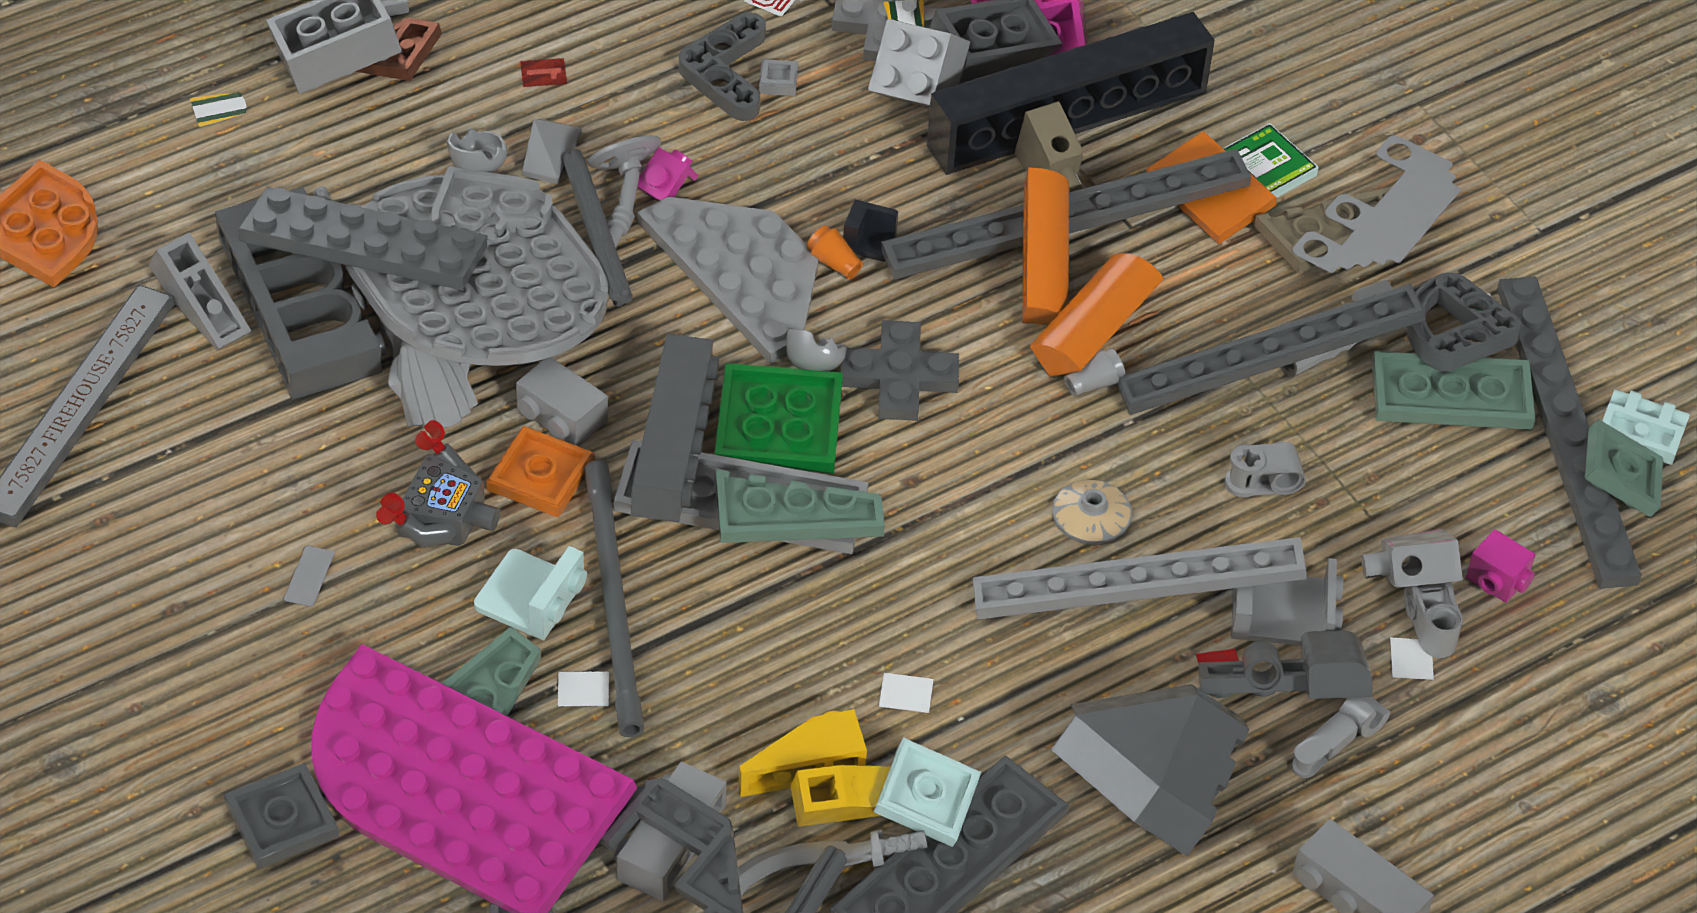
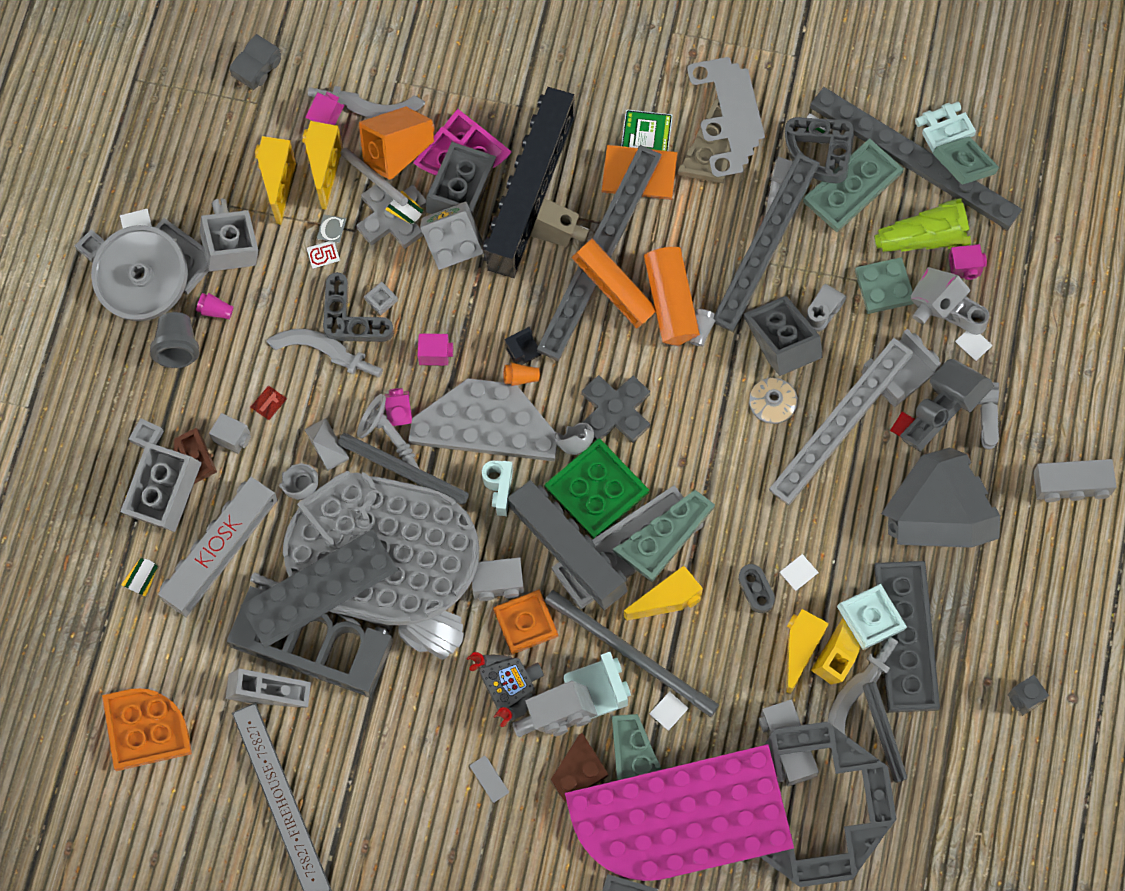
camera: 40 degrees left, 20 degrees up
none -> light grey brick [158,477,278,617]
none -> light grey brick [209,413,251,454]
none -> light grey sword [267,329,383,378]
none -> dark pink brick [418,334,454,366]
none -> light aqua plate [482,461,513,516]
none -> light grey brick [513,680,597,738]
none -> copper wing [551,733,608,803]
none -> yellow slope [624,566,703,621]
none -> dark grey plate [738,564,775,613]
none -> dark grey slope [743,296,823,376]
none -> sand green plate [855,257,914,314]
none -> lime cone [874,198,971,252]

